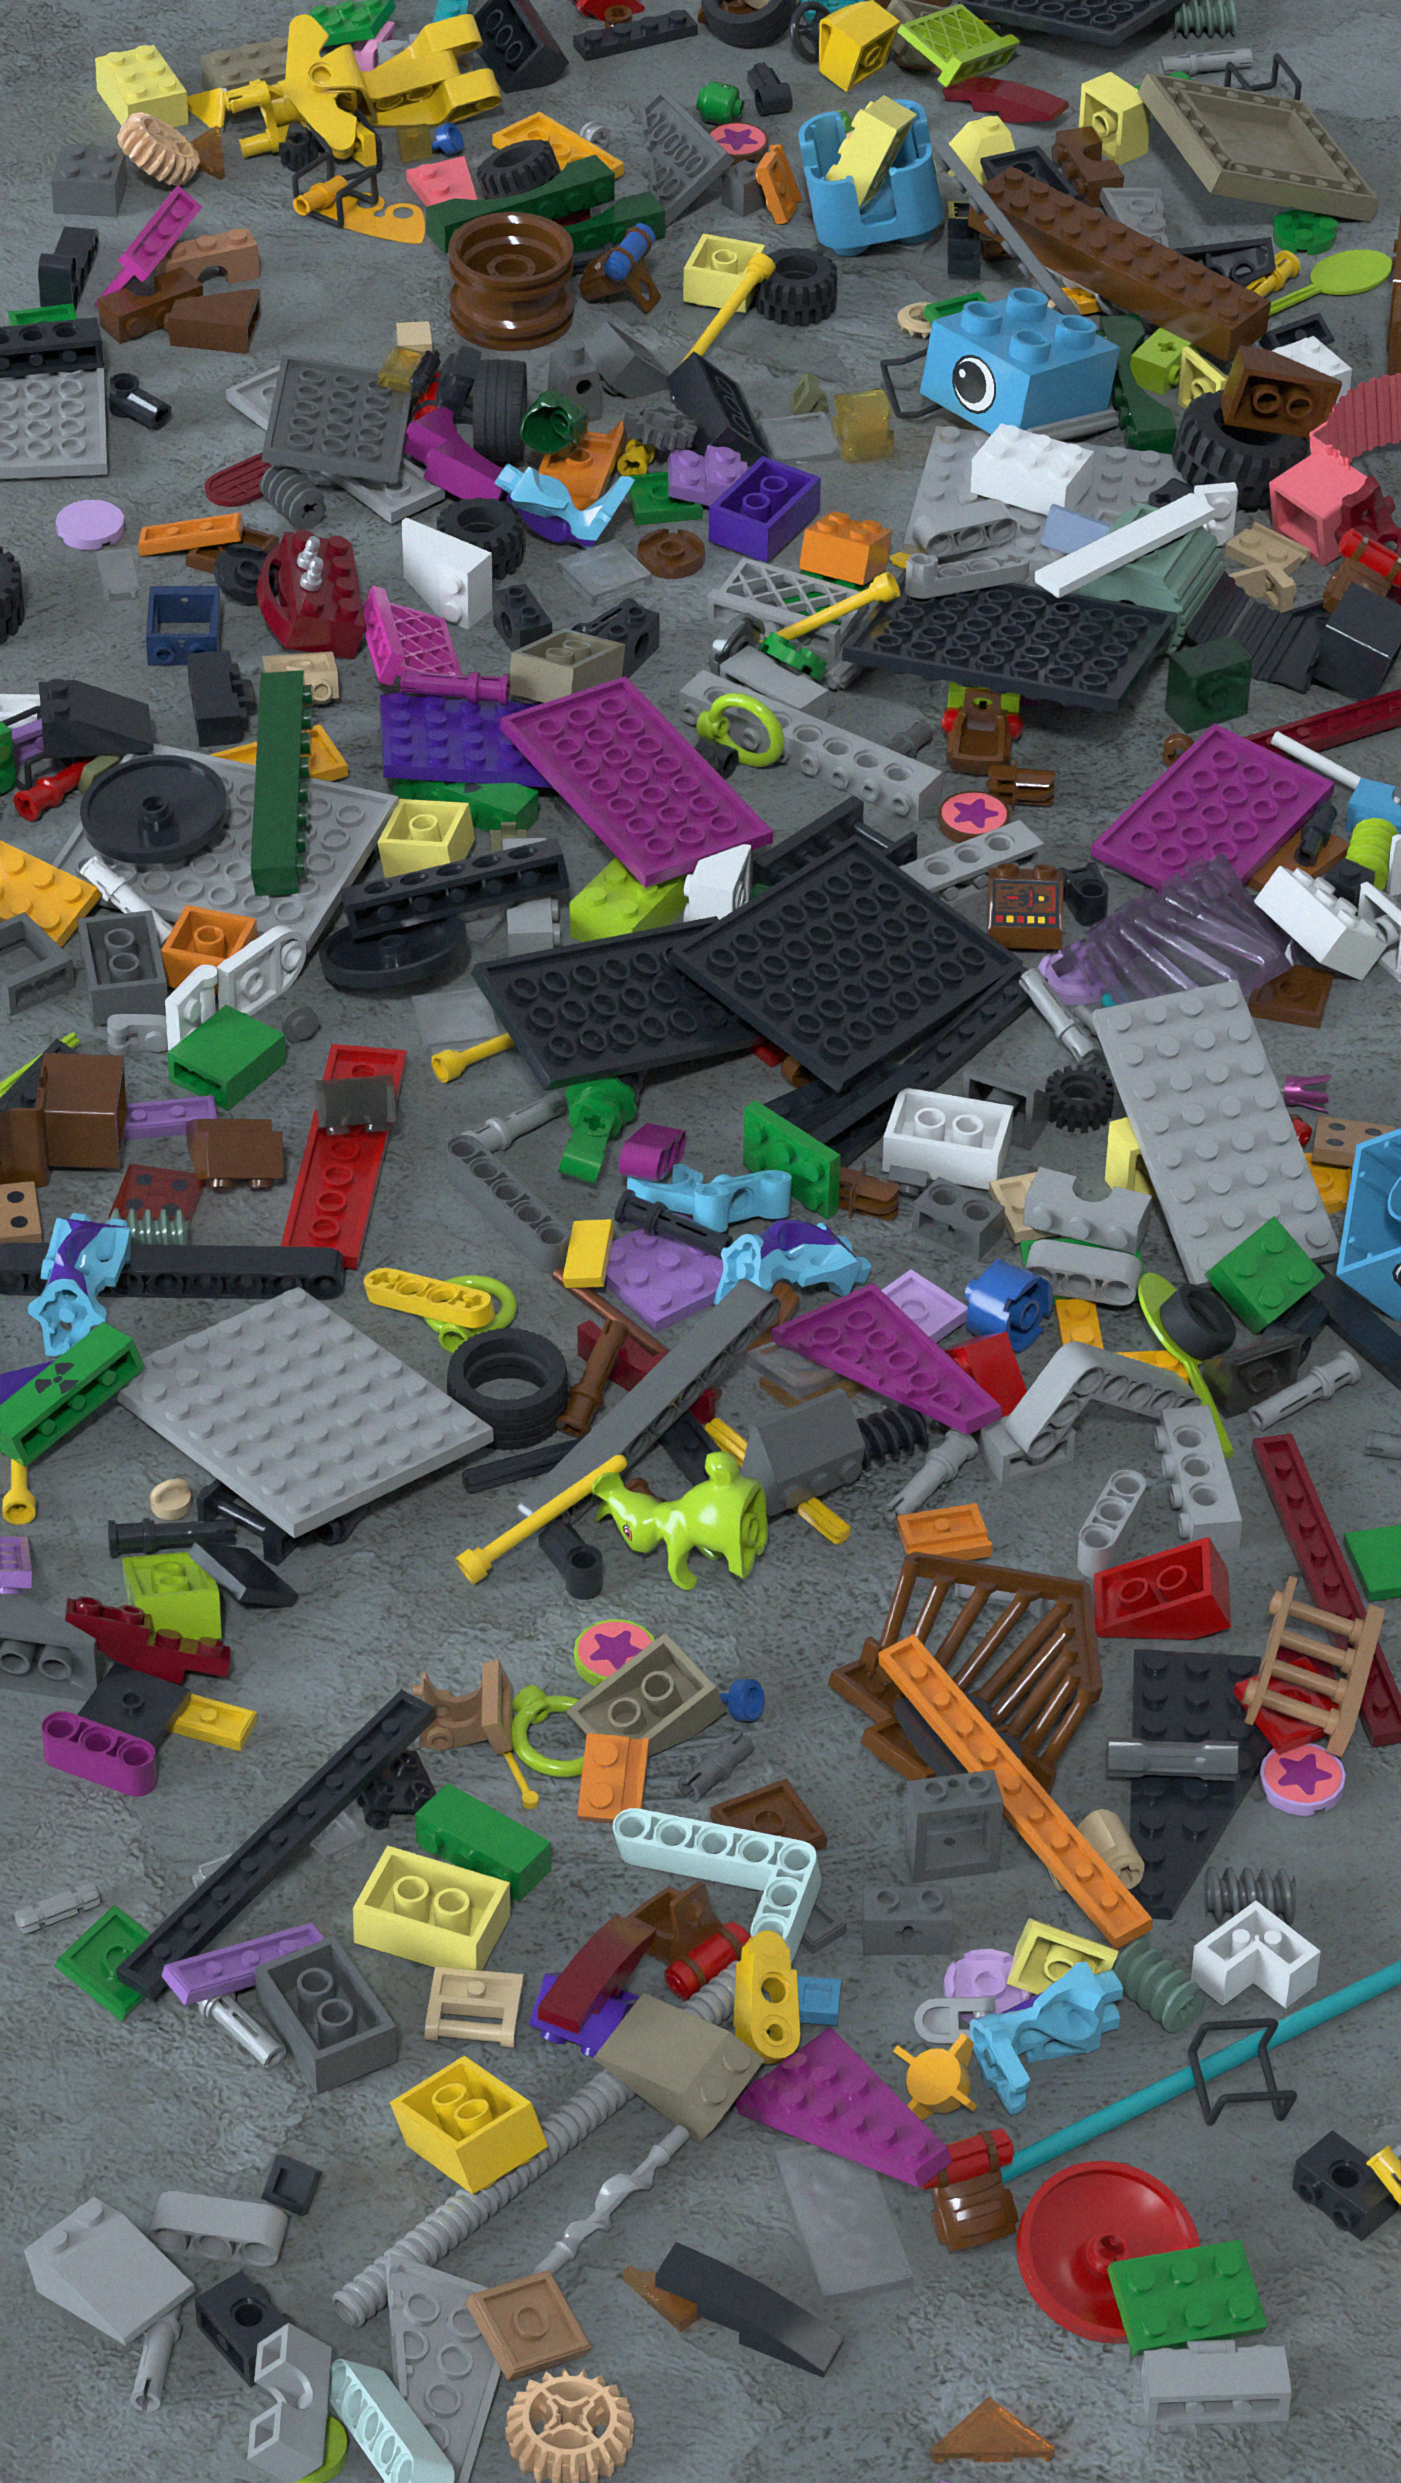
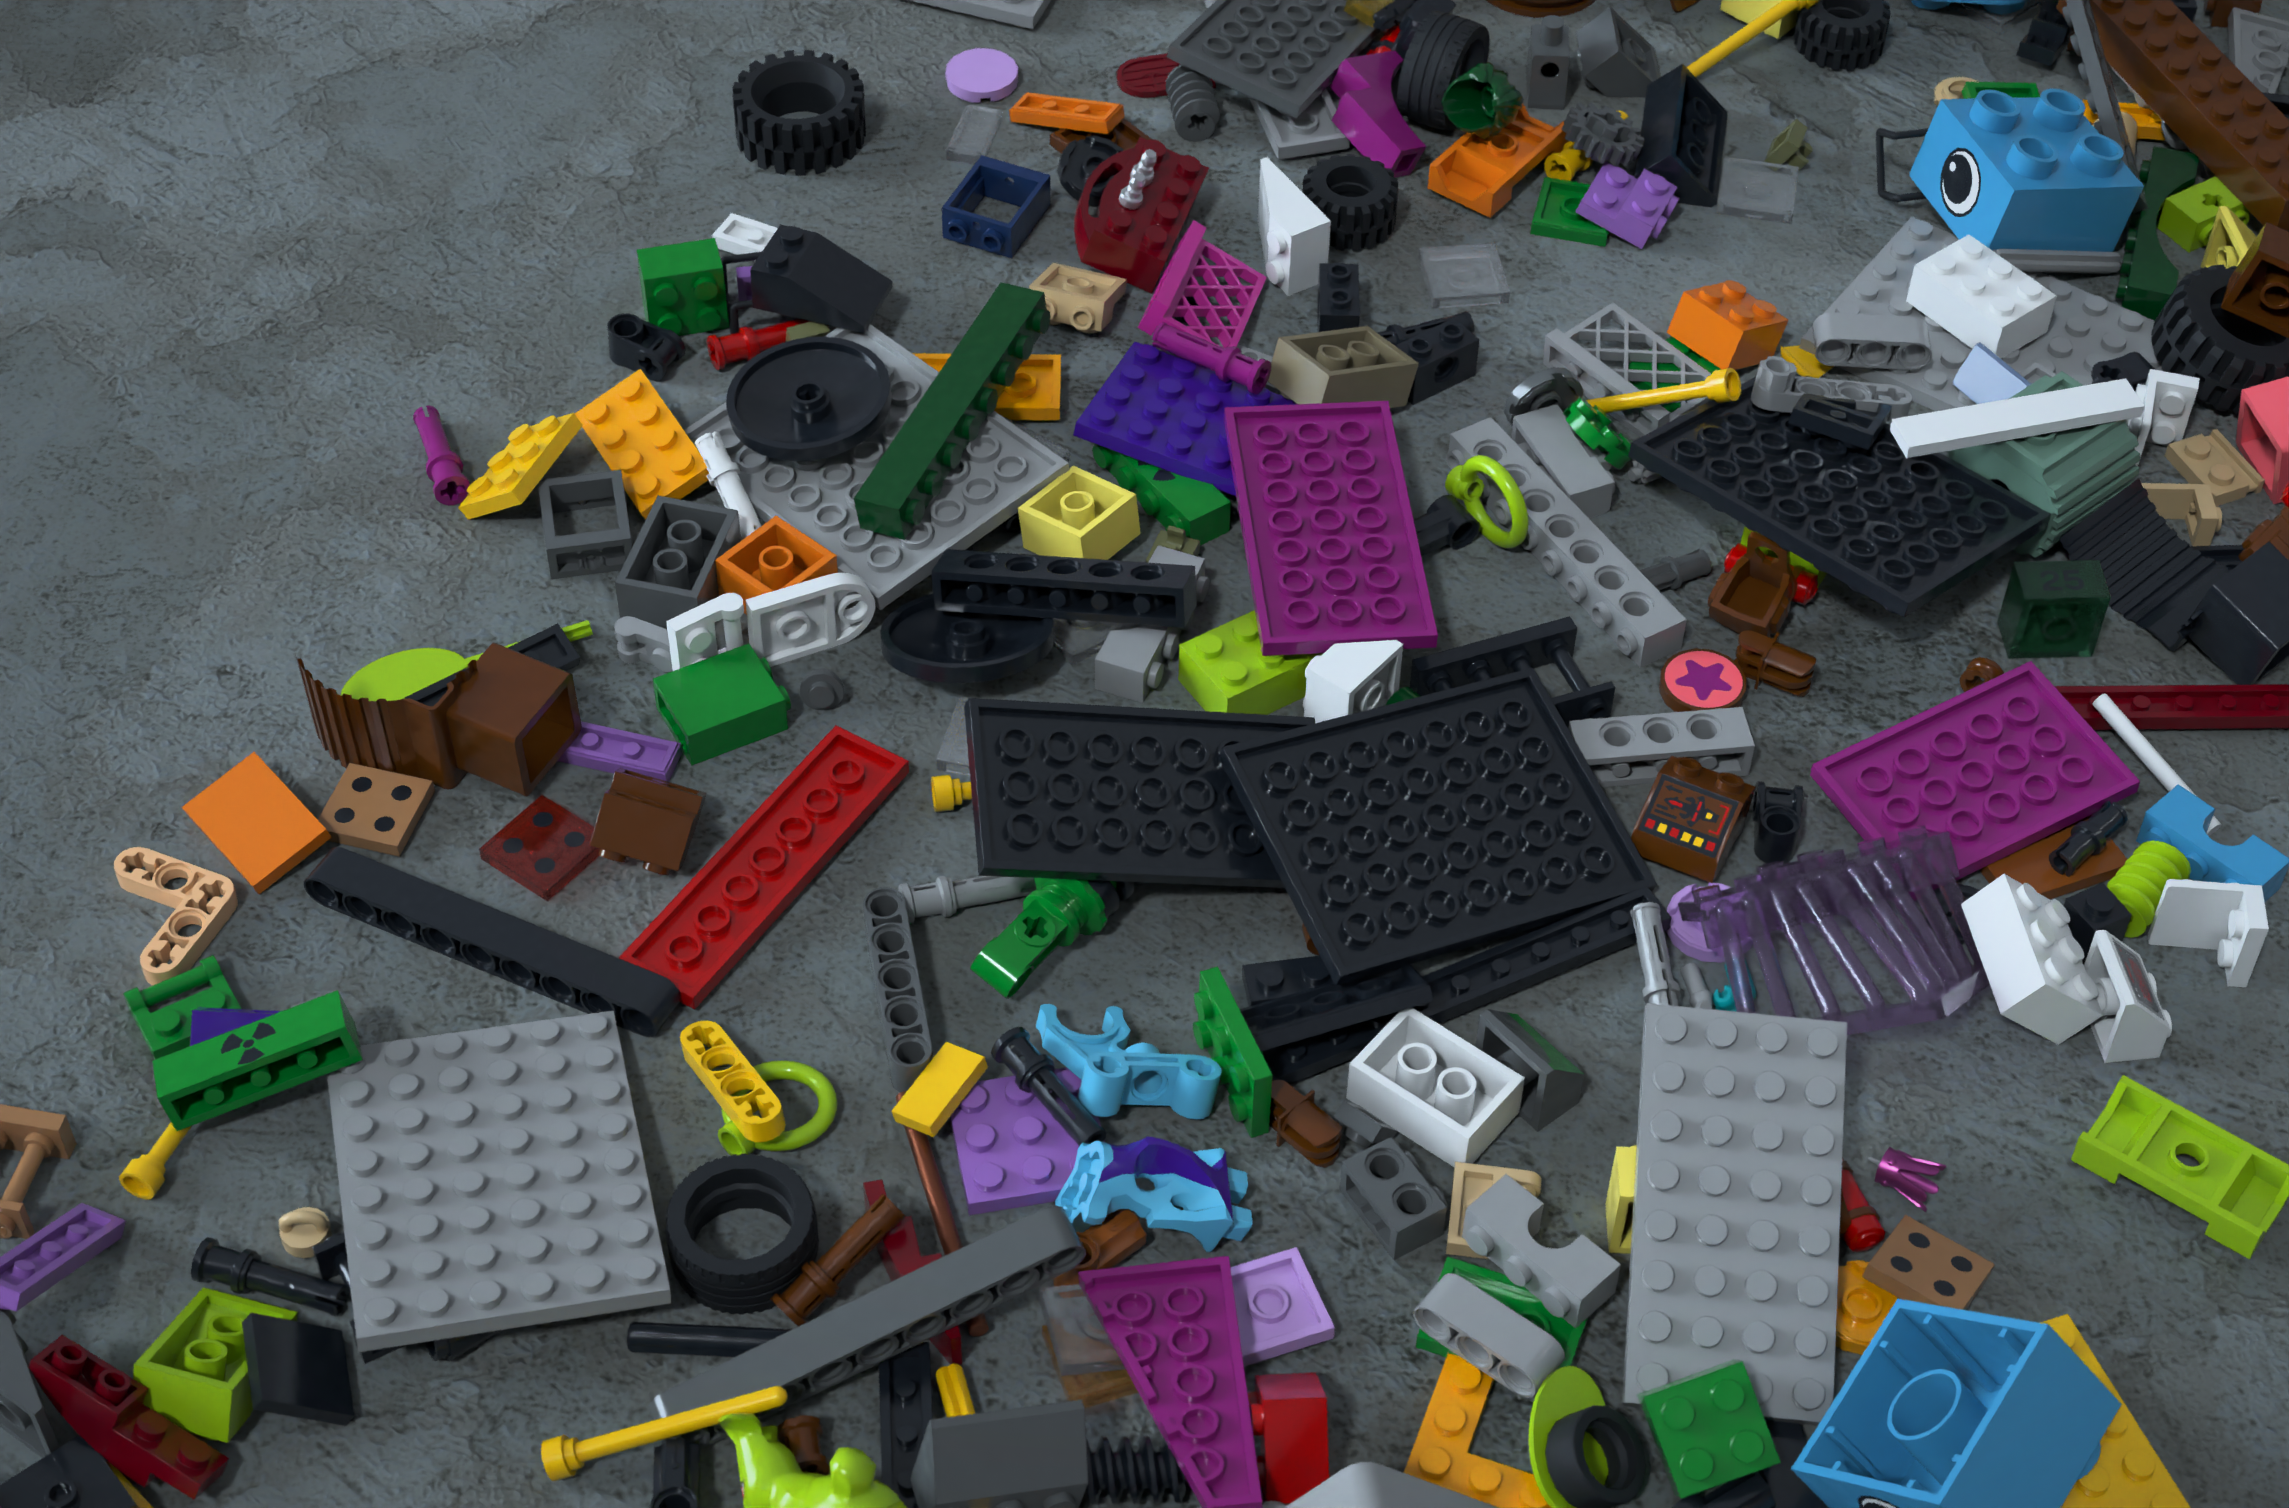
camera: 25 degrees right, 5 degrees up
medium azure hips [28,1213,131,1357] -> none
sand green piece [109,1208,190,1245] -> none
black piece [187,650,256,747] -> none
clear smoke slope [313,1075,397,1136] -> none
medium azure hips [494,464,635,551] -> none
magenta beam [619,1123,686,1182] -> none
reddish brown tile [637,528,705,579] -> none
dark purple brick [708,456,821,563] -> none
clear yellow brick [832,388,894,462] -> none
blue brick [965,1259,1053,1352] -> none
black tyre [1045,1065,1114,1133] -> none
reddish brown tile [1247,959,1335,1029] -> none
none -> black wing [1789,393,1892,450]

